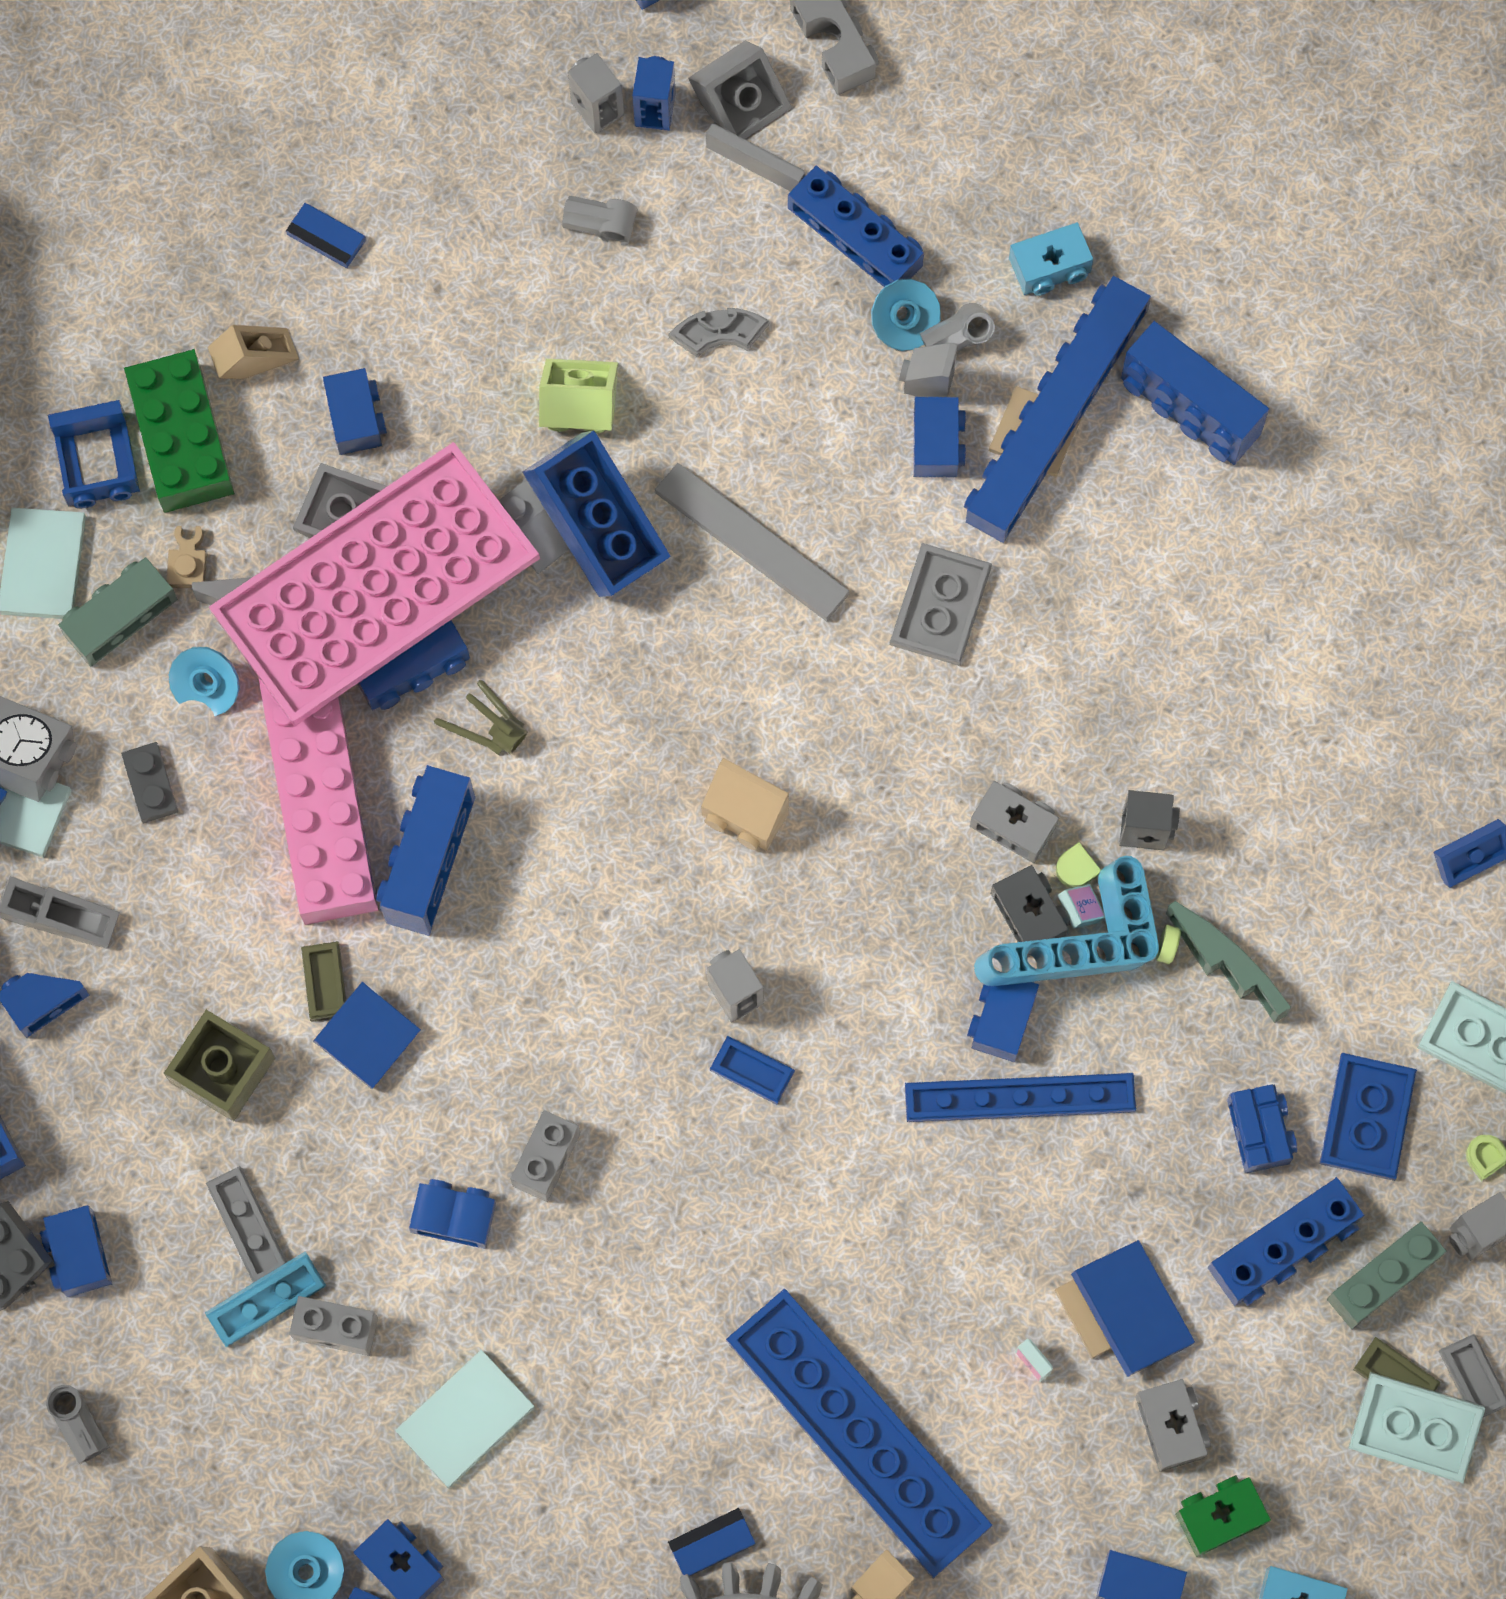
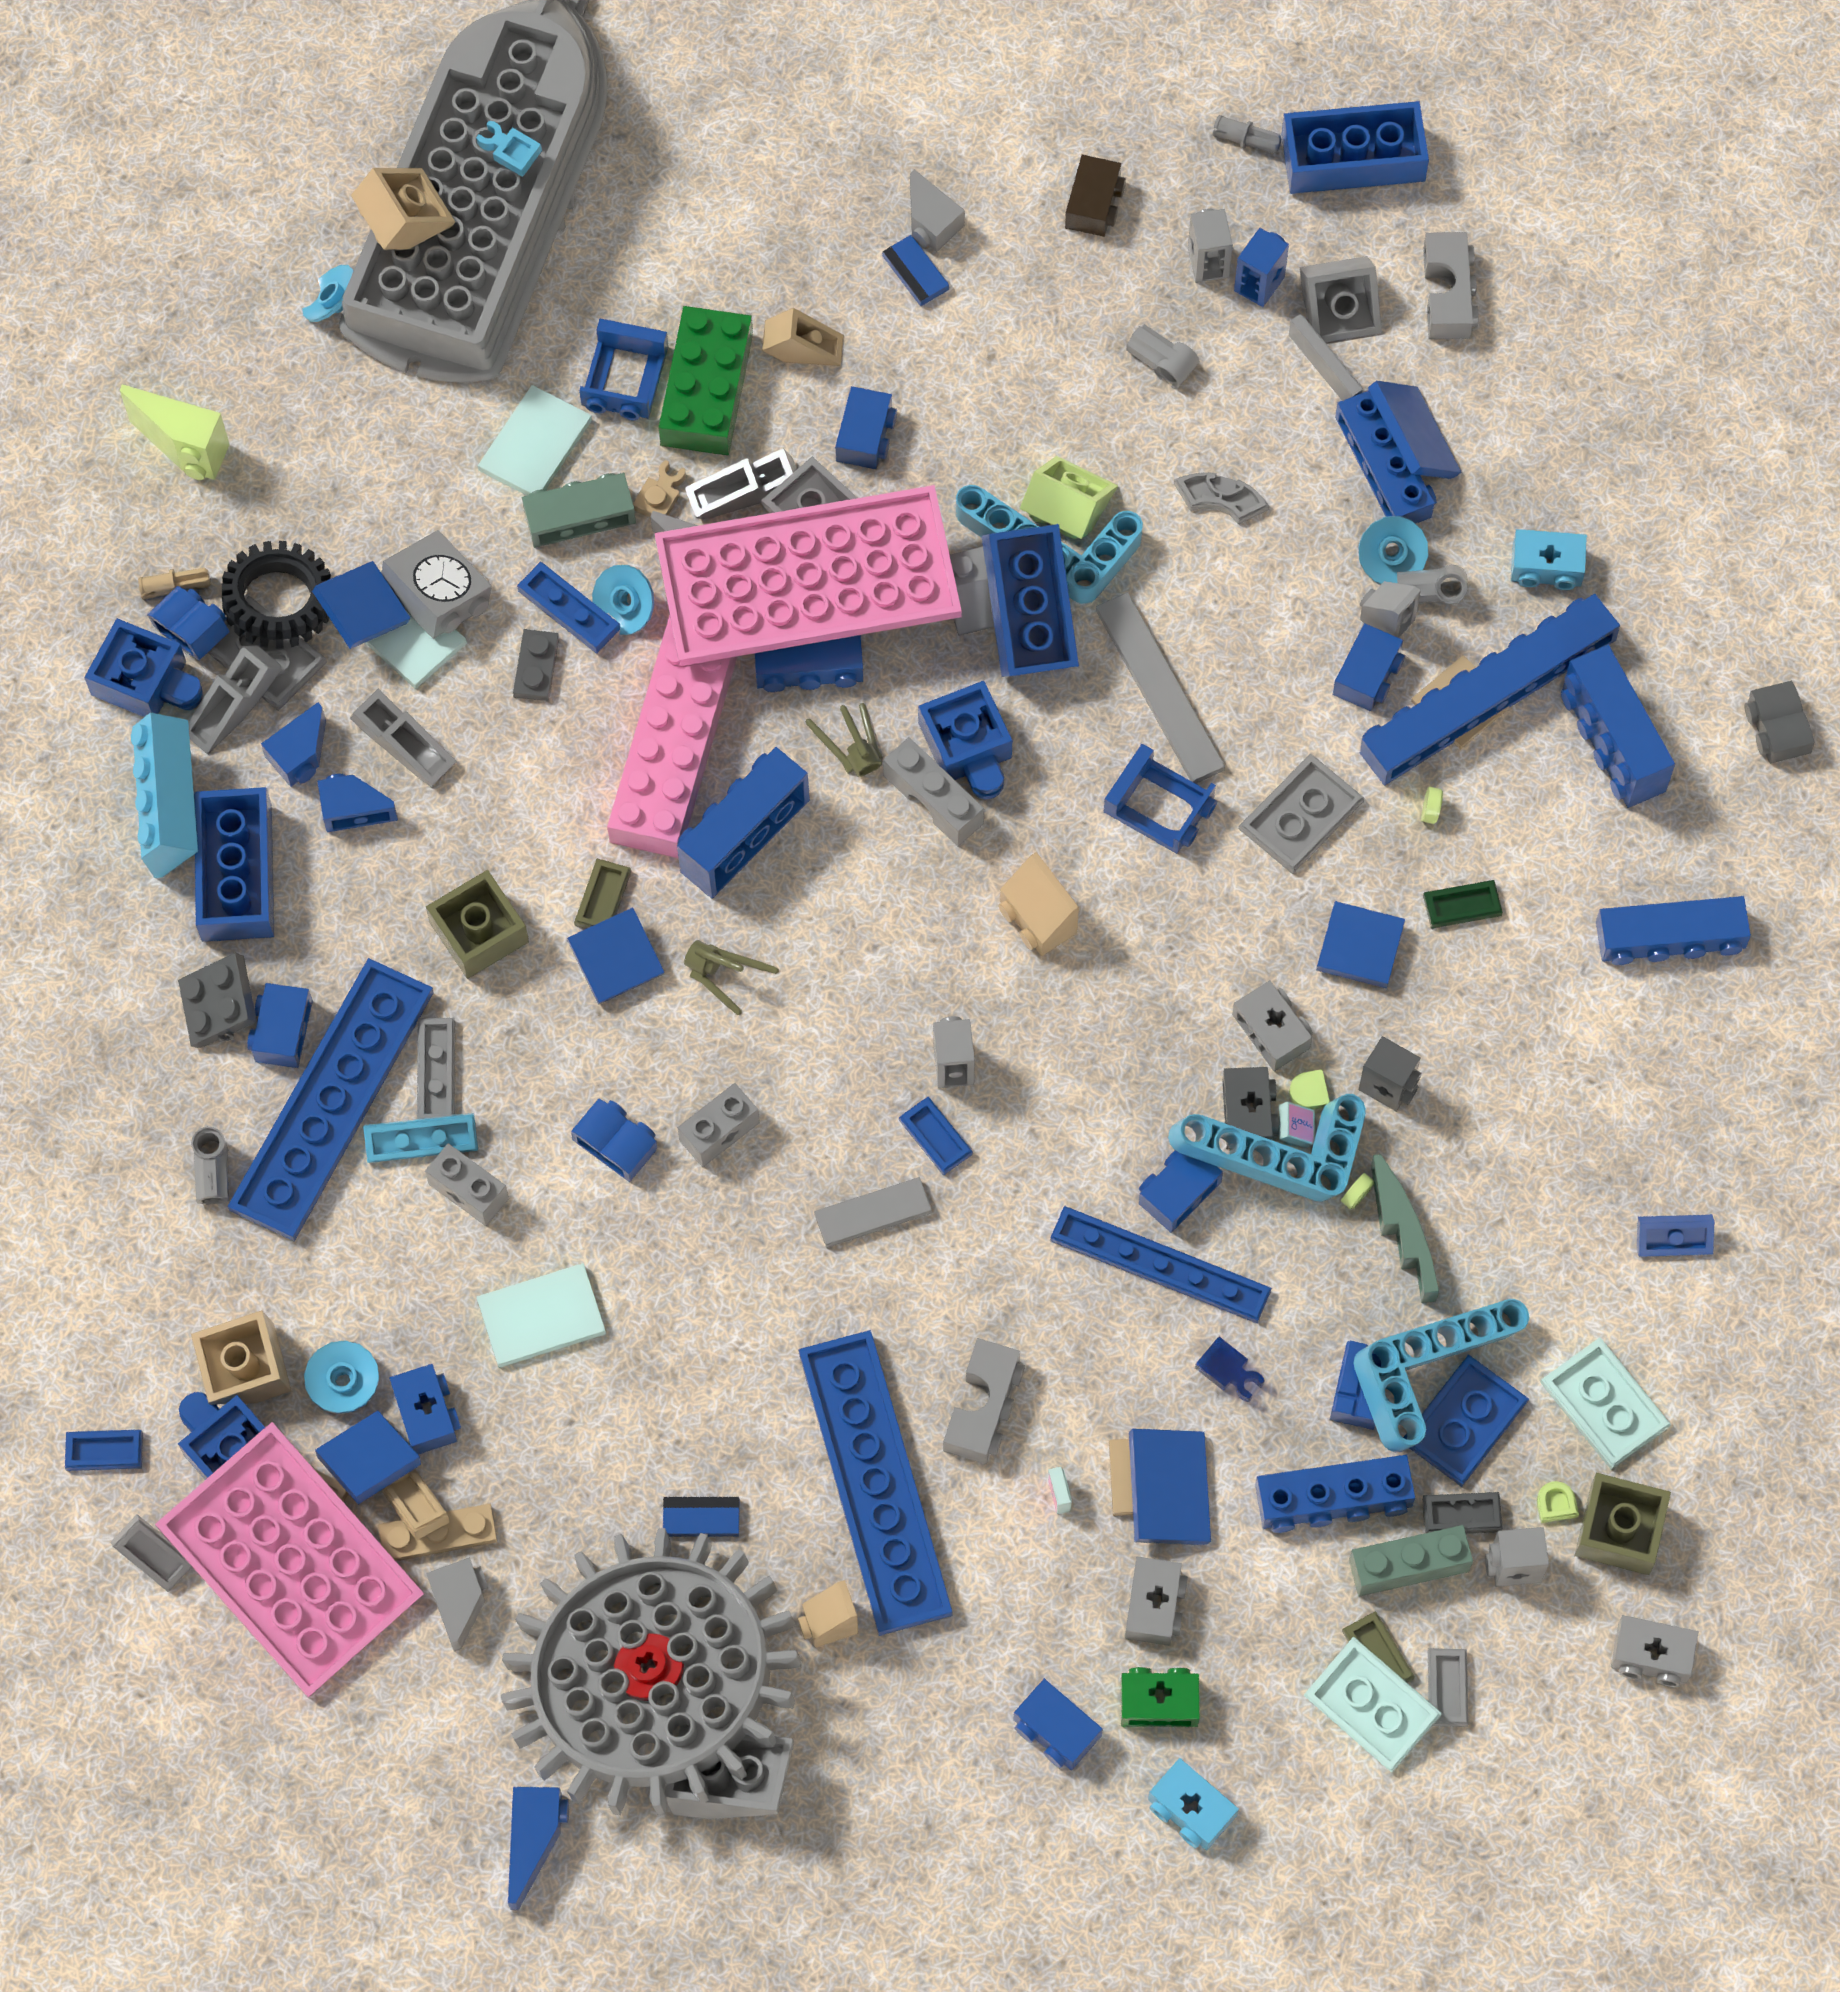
camera: 25 degrees right, 5 degrees down
none -> blue plate [227,958,434,1242]
none -> blue plate [517,561,620,654]
none -> olive plant [684,940,779,1015]
none -> light grey slope [685,448,797,520]
none -> light grey tile [814,1177,932,1248]
none -> light grey arch [883,737,984,847]
none -> light grey slope [910,169,965,252]
none -> blue brick [918,680,1013,800]
none -> light grey arch [943,1338,1025,1464]
none -> medium azure beam [956,485,1143,604]
none -> dark brown brick [1065,154,1126,237]
none -> blue panel [1103,744,1218,854]
none -> clear blue plate [1195,1336,1265,1402]
none -> blue tile [1316,901,1405,989]
none -> medium azure beam [1354,1299,1529,1453]
none -> blue tile [1368,380,1462,479]
none -> yellowish green tile [1421,786,1443,824]
none -> dark grey plate [1422,1492,1503,1534]
none -> dark green tile [1423,880,1503,929]
none -> blue brick [1596,896,1751,965]
none -> dark grey brick [1744,680,1815,764]

